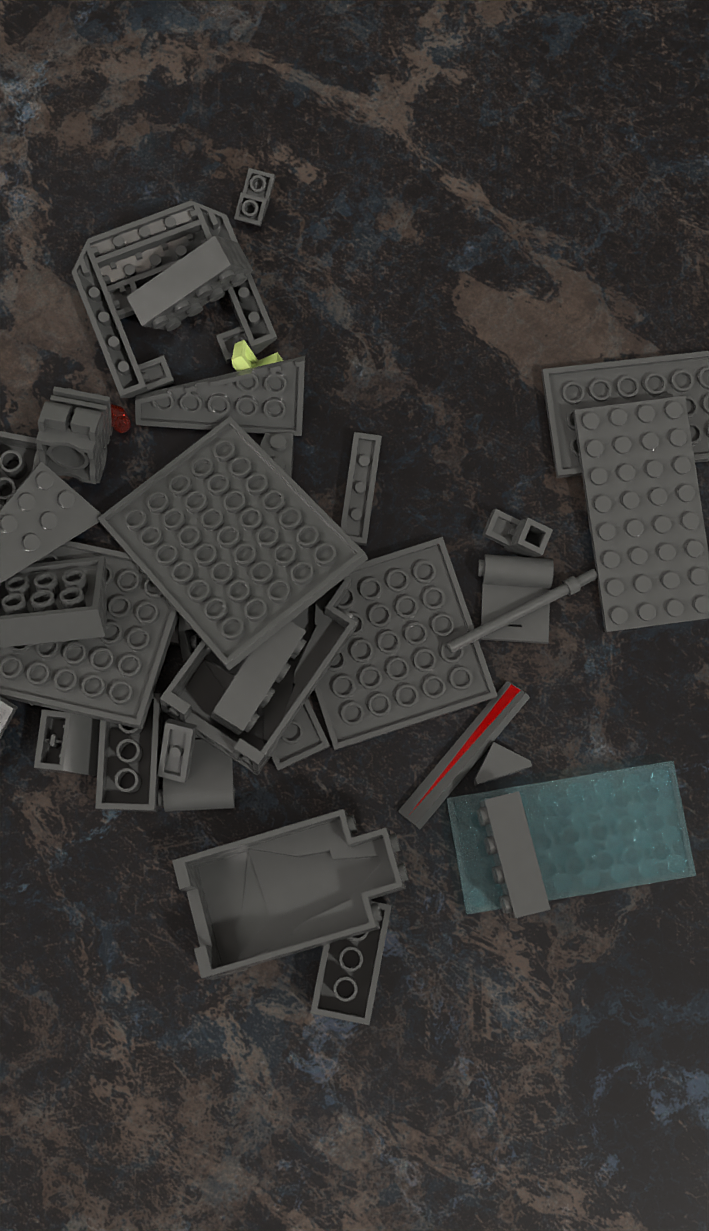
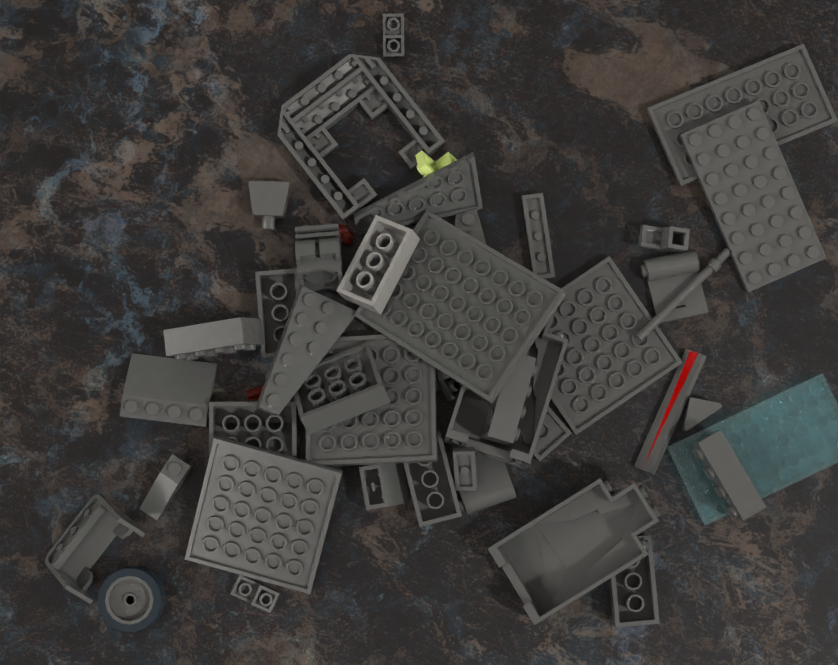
camera: 10 degrees left, 5 degrees up
dark grey brick [127,235,254,331] -> none
none -> dark grey torso [249,181,291,231]
none -> light grey brick [336,215,420,315]

